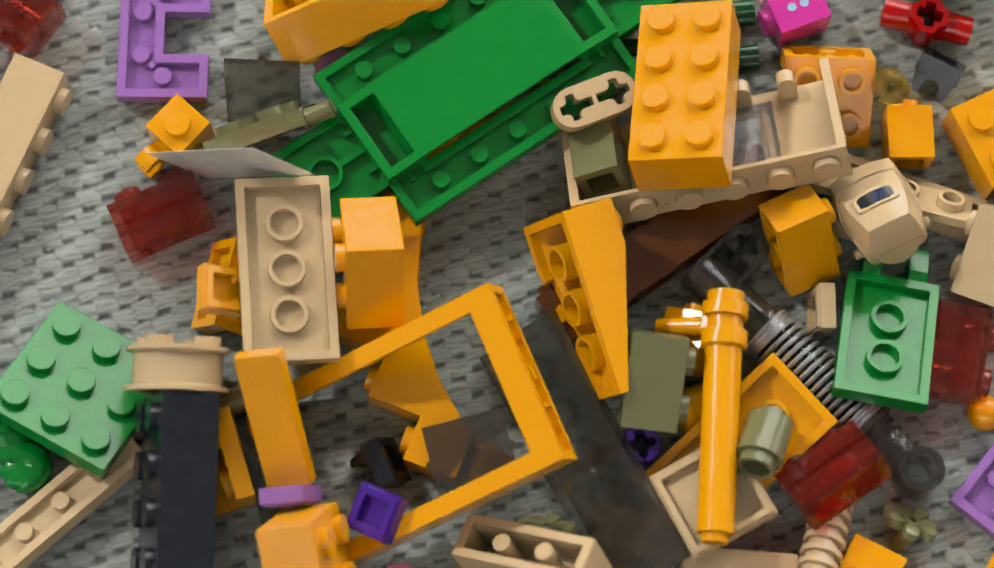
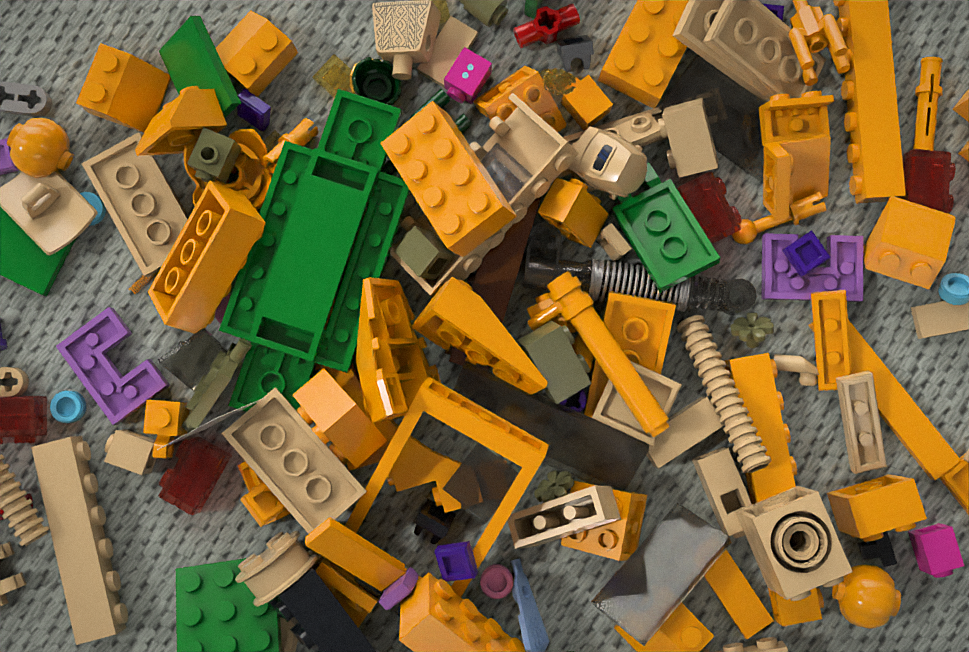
camera: 35 degrees left, 10 degrees up
tan beam [550,71,635,132] -> none
olive brick [736,405,794,479] -> none
clear red brick [774,420,892,531] -> none
none -> medium azure tile [50,391,86,423]
none -> tan brick [104,429,157,475]
none -> light orange wedge [355,277,442,423]

